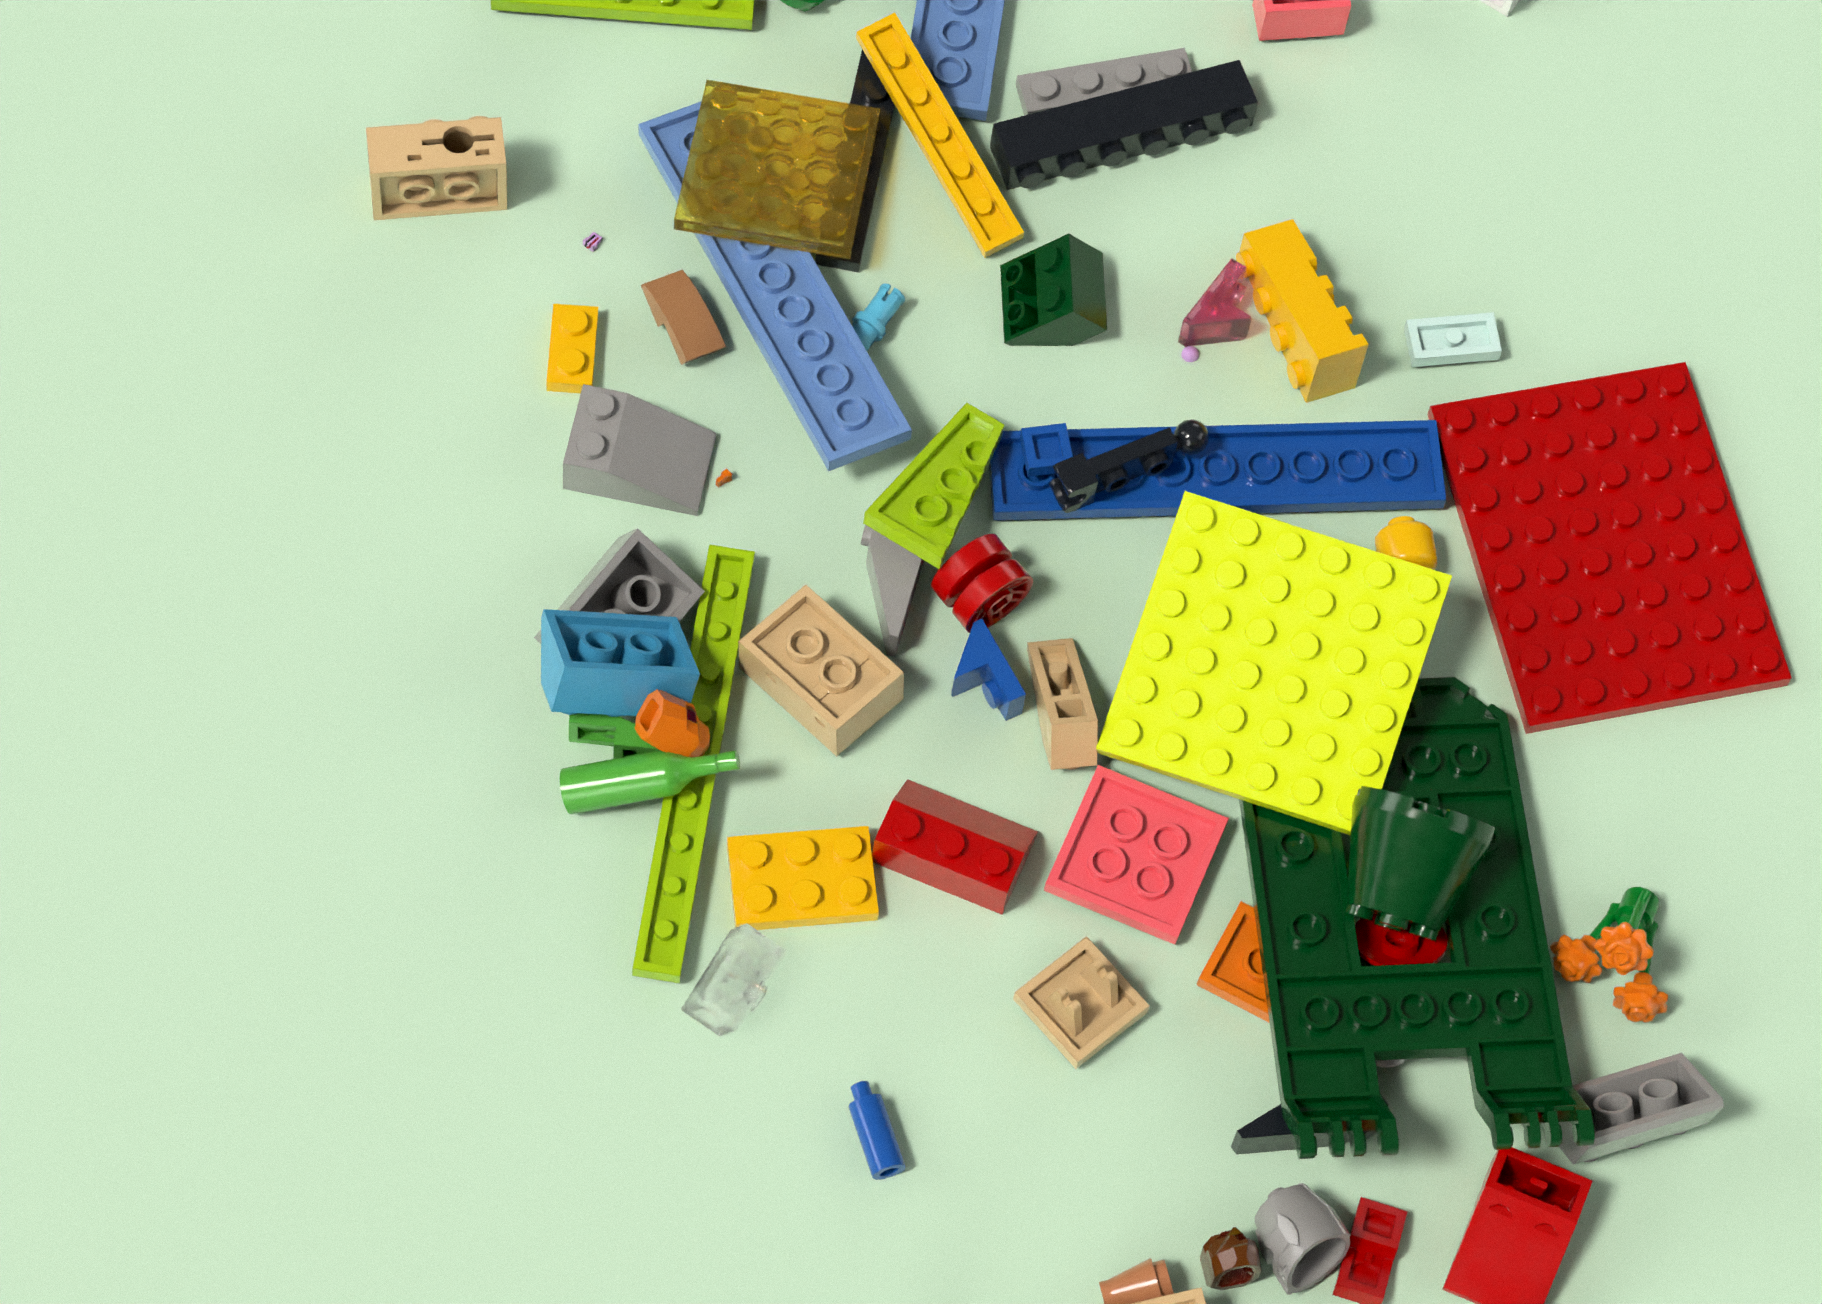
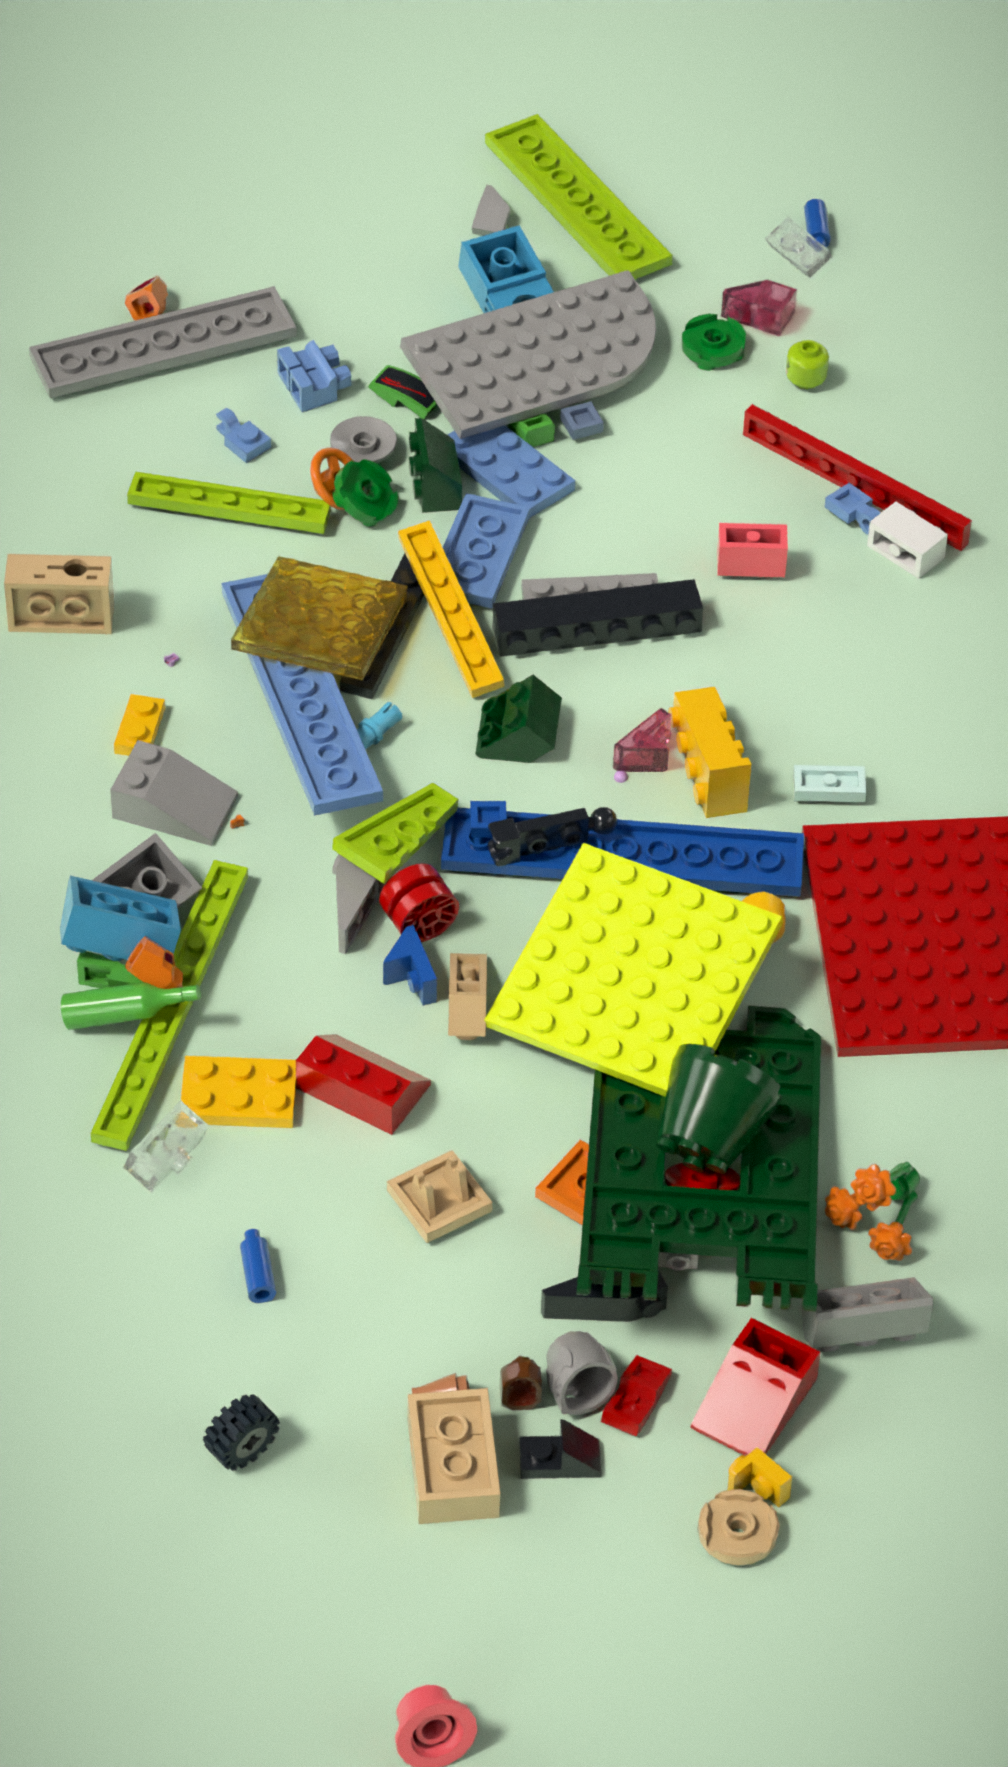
camera: 15 degrees right, 15 degrees down
medium nougat slope [641,269,726,365] -> none
tan piece [738,585,904,757] -> none
coral plate [1044,765,1229,945] -> none

